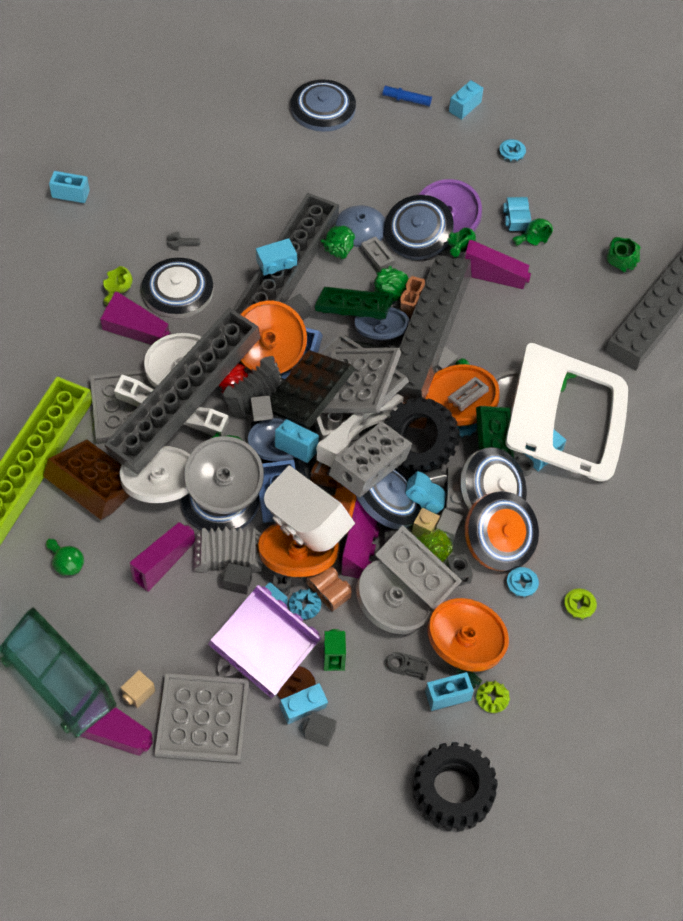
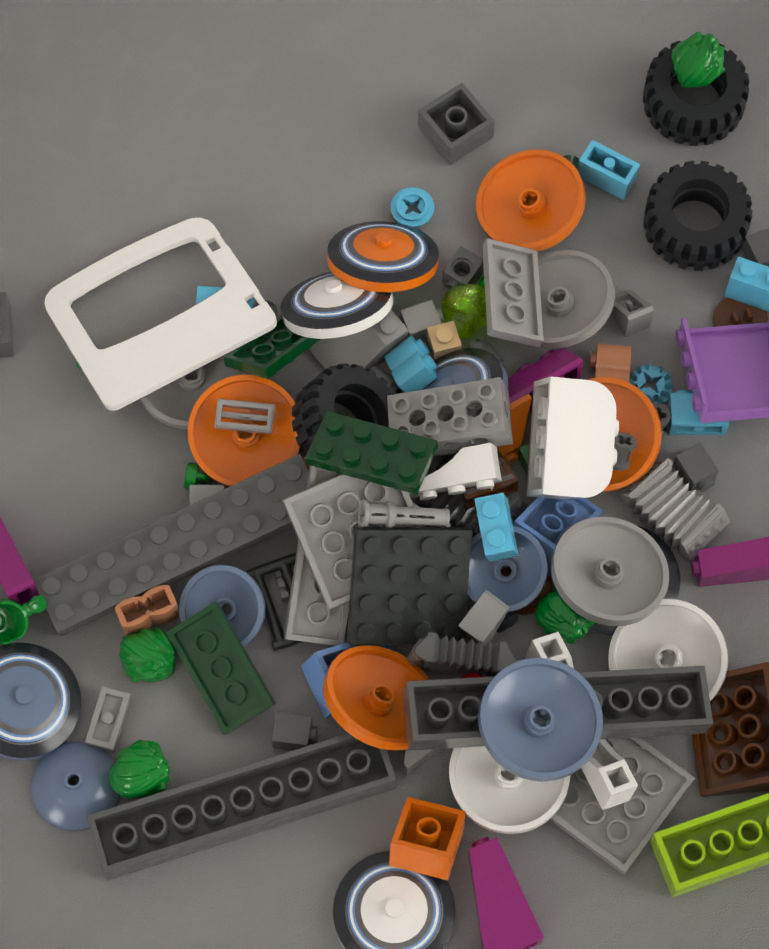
camera: 130 degrees left, 10 degrees up
medium azure brick [256,238,297,275] -> none
green brick [324,629,346,671] -> none
dark grey piece [387,652,430,680] -> none
lime gear [476,680,510,713] -> none
lime gear [564,588,597,620] -> none
none -> dark green plate [305,411,438,495]
none -> light grey pin [358,500,450,528]
none -> orange brick [389,797,466,881]
none -> dark grey brick [418,83,495,165]
none -> sand blue dish [478,658,603,782]
none -> light grey slope [612,290,654,337]
none -> dark grey bush [613,432,637,471]
none -> black tyre [643,161,753,271]
none -> green hair [671,32,725,88]

